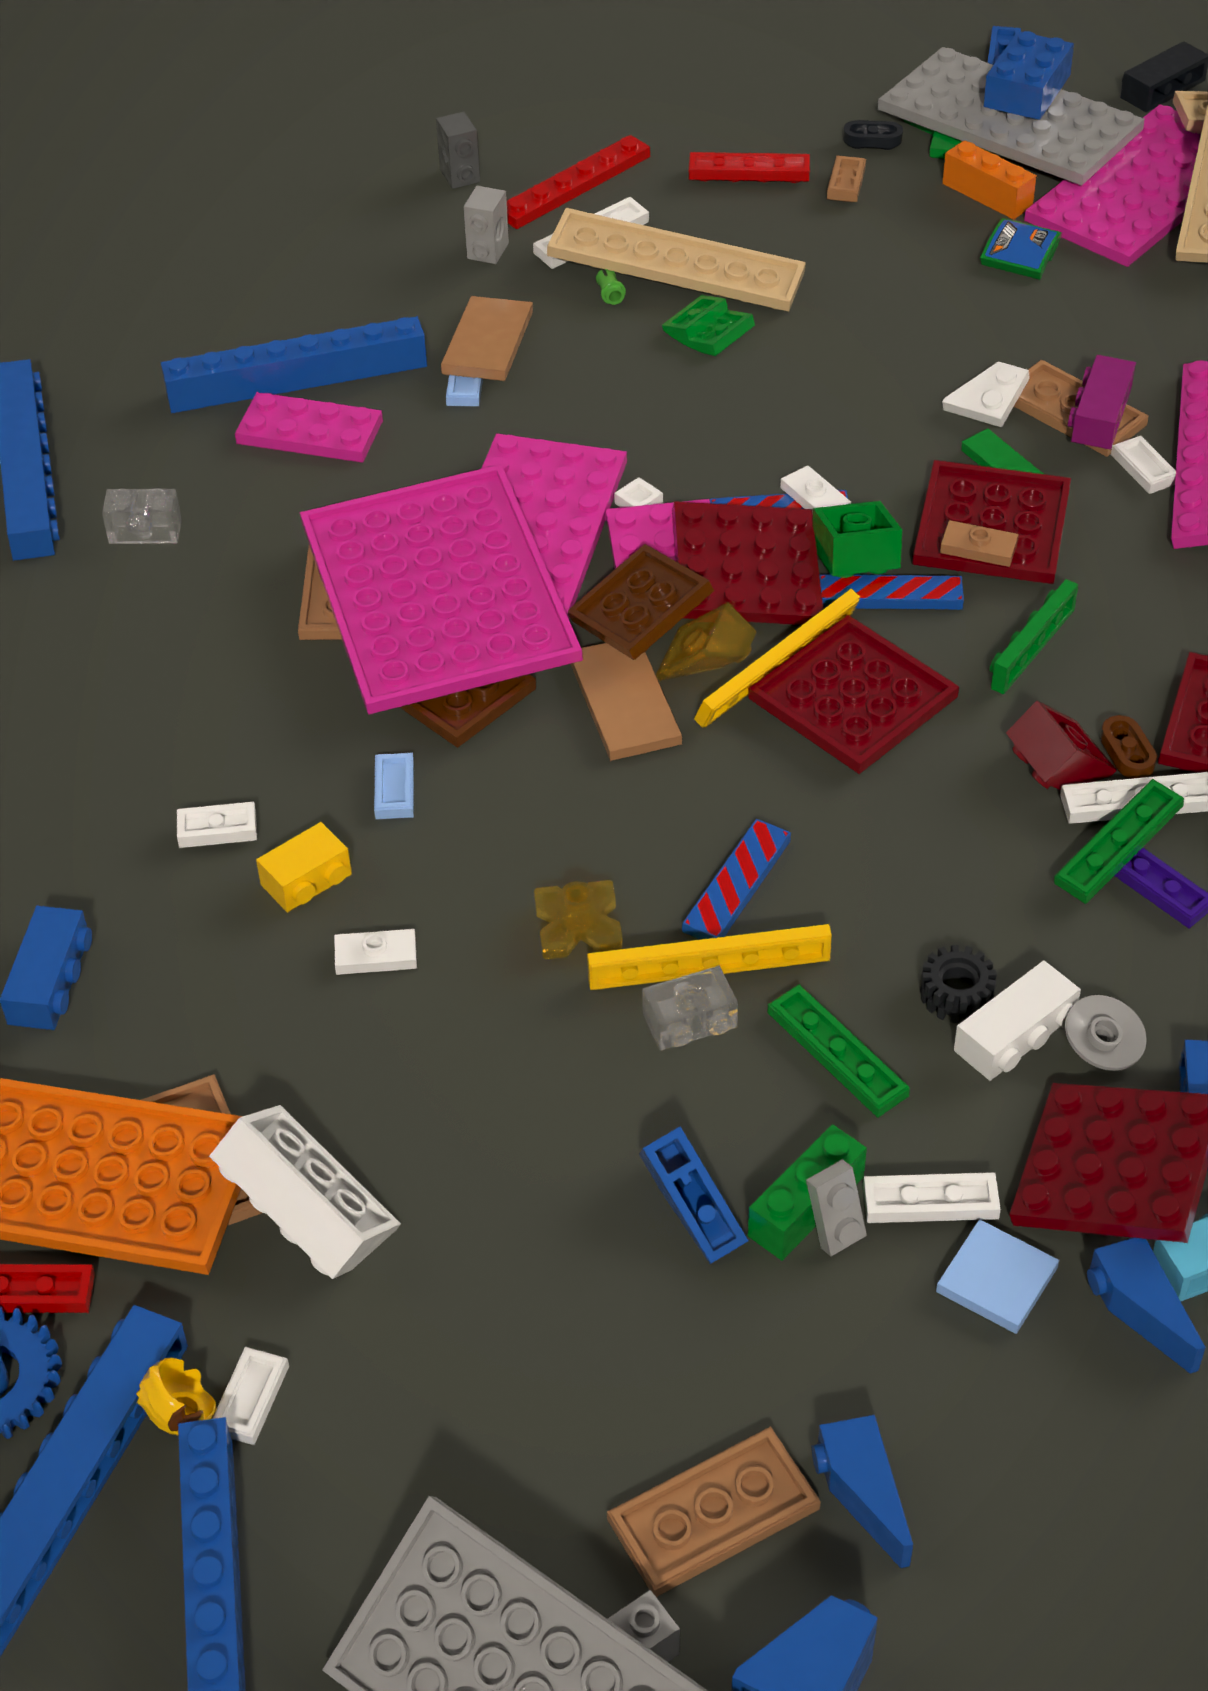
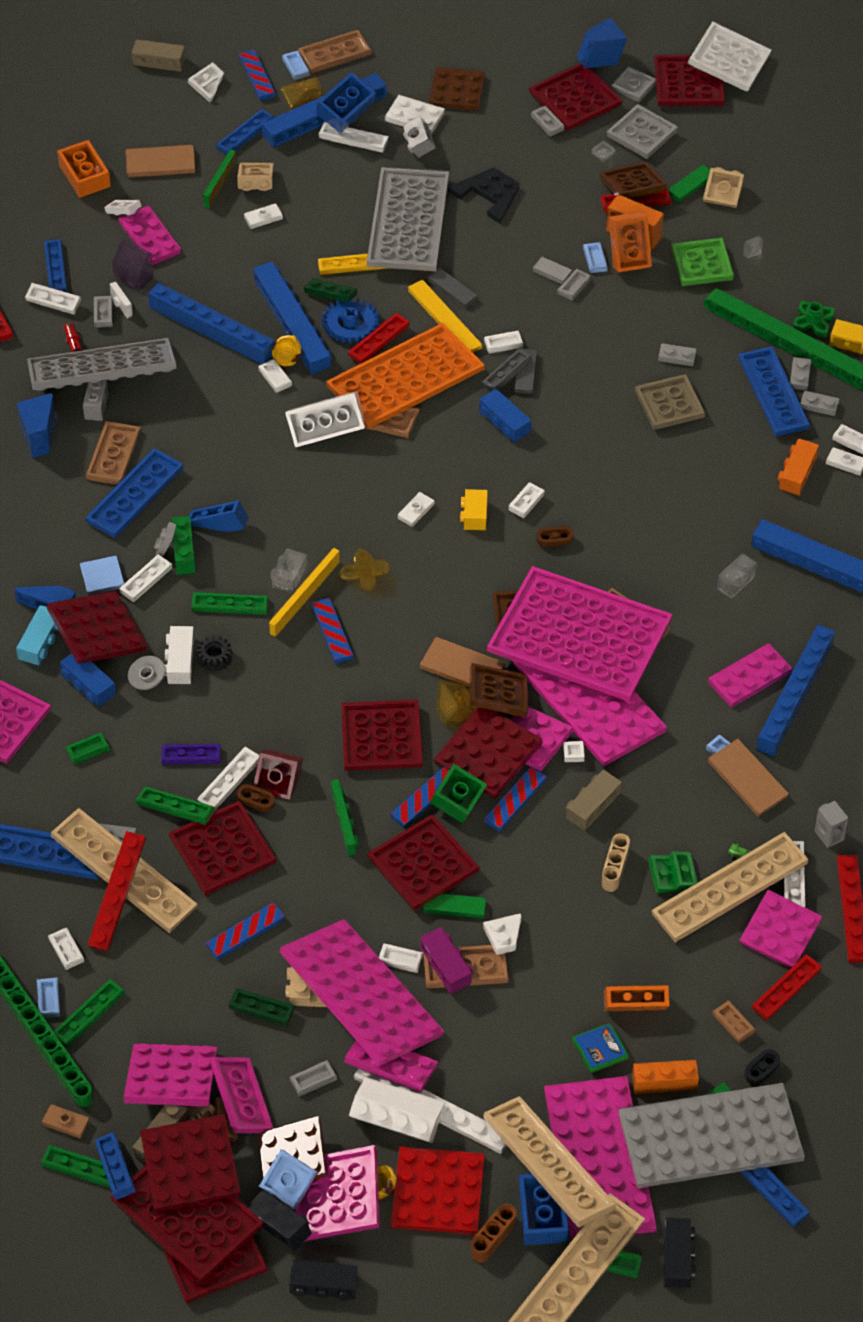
camera: 130 degrees right, 5 degrees up
light blue tile [374,753,414,819] -> none
yellow tile [694,588,860,728] -> none
white plate [780,465,851,514] -> none
blue slope [812,1415,913,1568] -> none
medium nougat plate [940,520,1019,567] -> none
blue brick [984,31,1074,120] -> none
green tile [1054,779,1184,904] -> none
none -> blue plate [85,448,183,539]
none -> reddish brown plate [536,526,574,547]
none -> dark tan brick [566,770,622,831]
none -> tan beam [602,833,630,892]
none -> orange brick [604,986,669,1011]
none -> dark pink plate [739,890,822,968]

